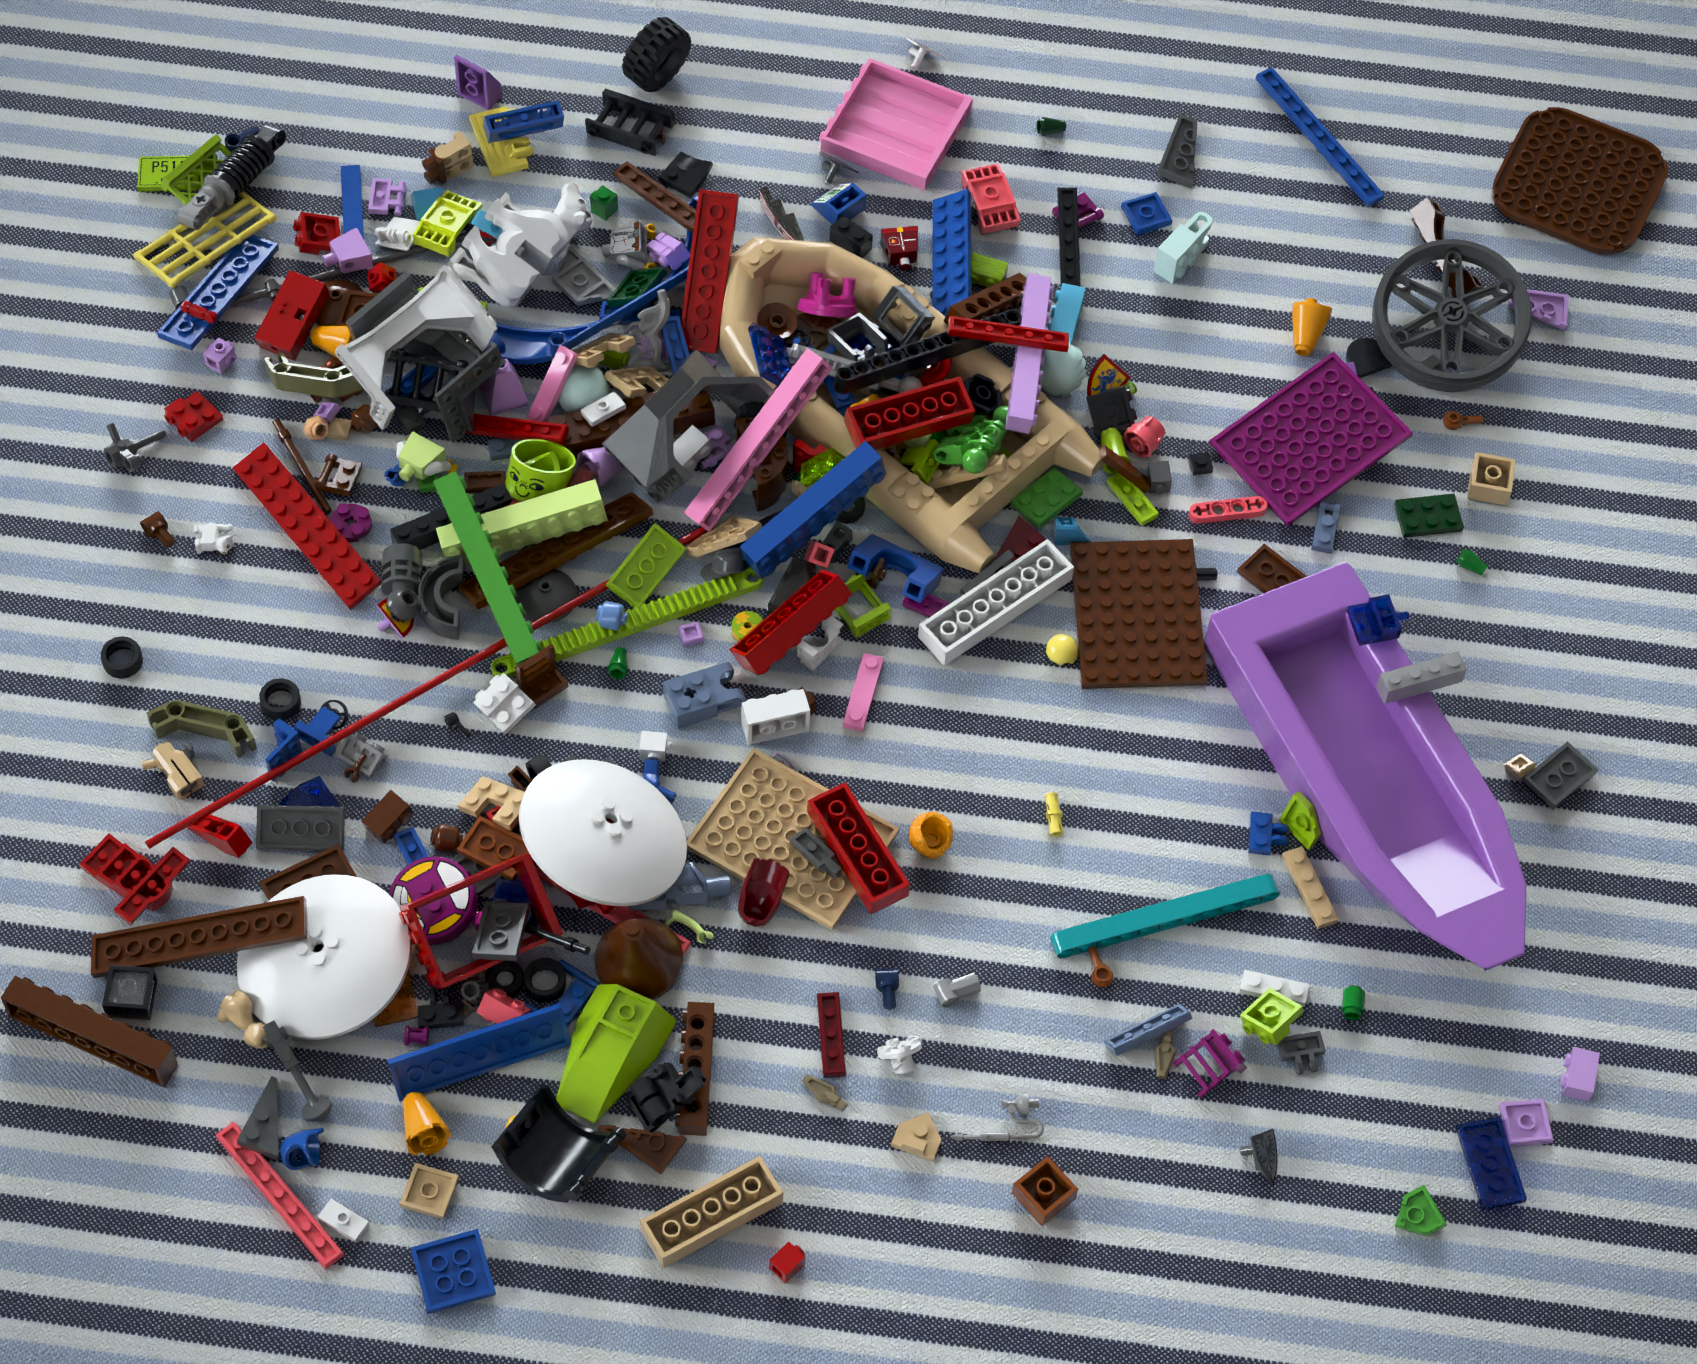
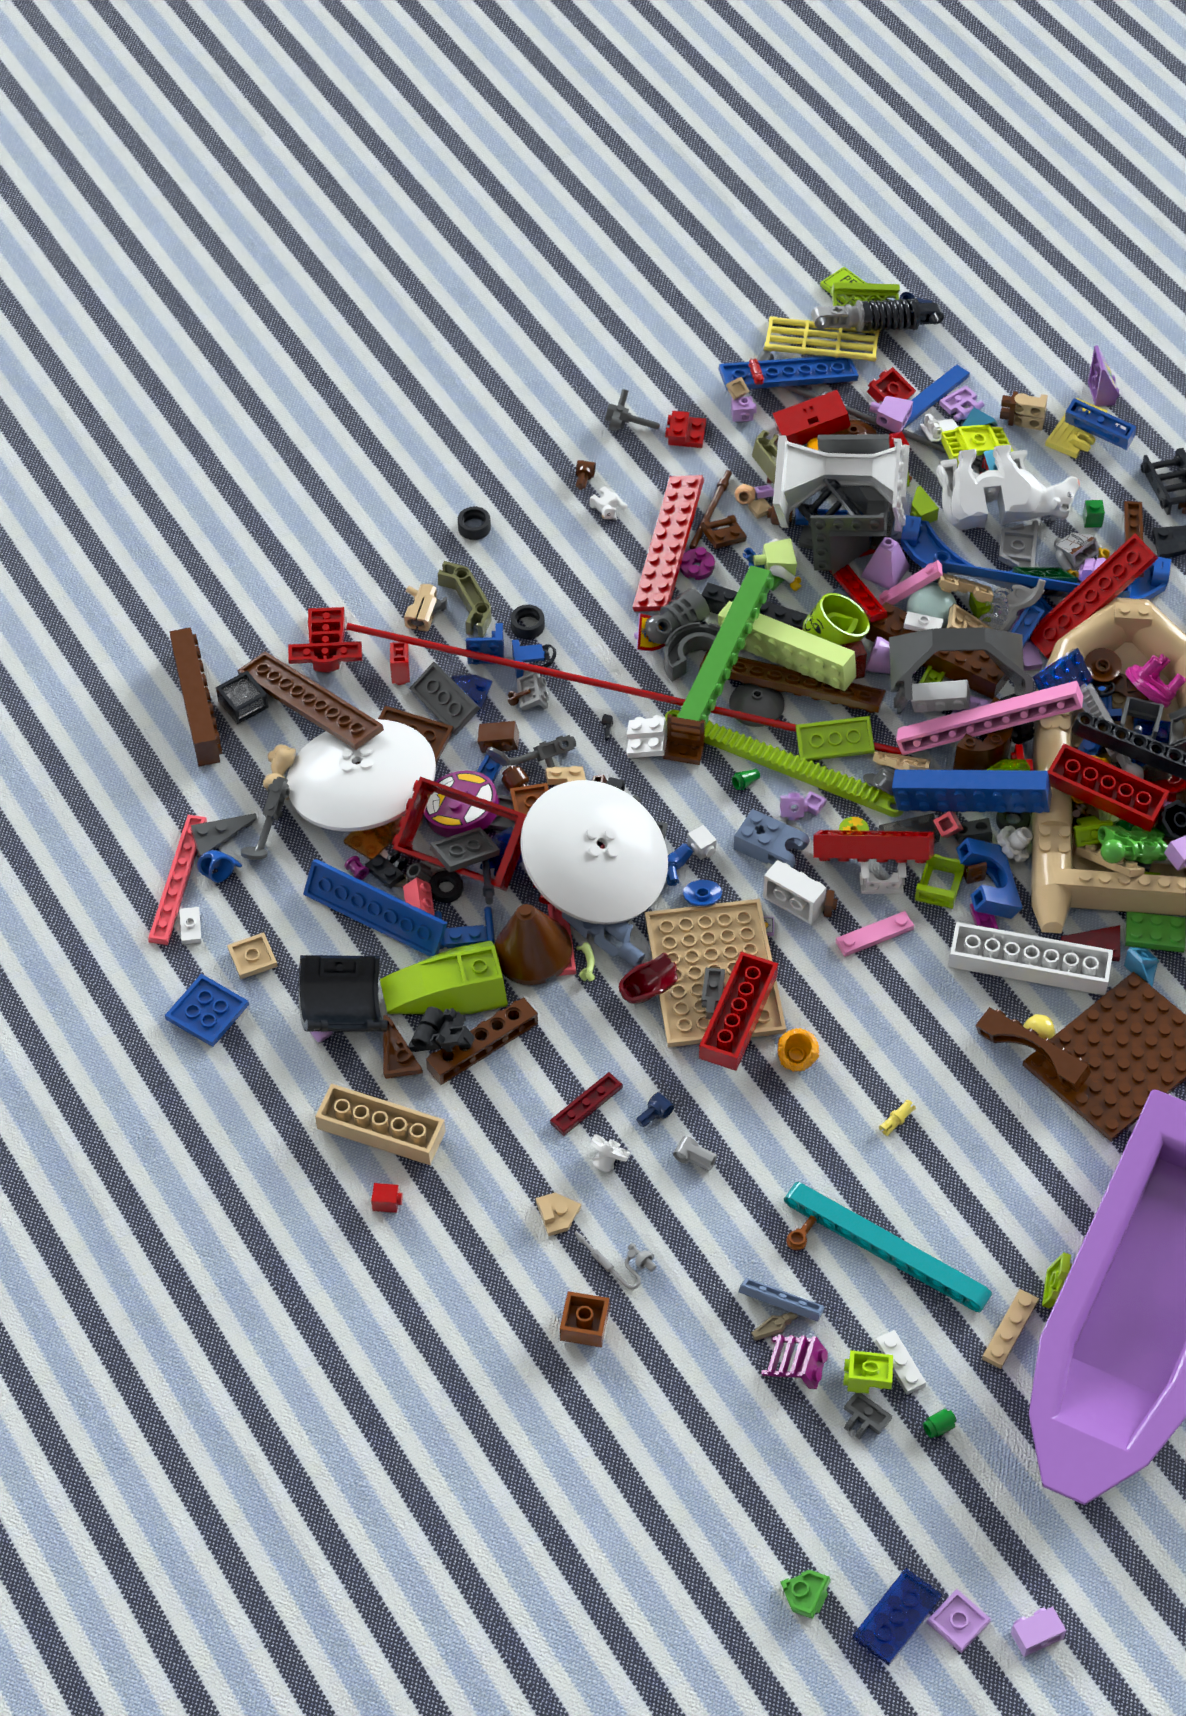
camera: 55 degrees right, 5 degrees down
light orange cone [403,1092,451,1156] -> none
reddish brown plate [464,471,506,493] -> none
black tyre [524,958,566,1002] -> none
medium blue head [596,601,628,631] -> none
dark tan piece [802,1074,848,1111] -> none
dark grey plate [960,549,1014,595] -> none
shield [1240,1128,1278,1184] -> none
blue hinge [1248,811,1289,855] -> none
none -> dark grey piece [486,735,576,768]
none -> blue dish [683,880,722,906]
none -> tan tile [726,377,750,400]
none -> lavender brick [780,792,808,820]
none -> reddish brown arch [975,1007,1091,1092]
none -> white plant [997,826,1033,862]

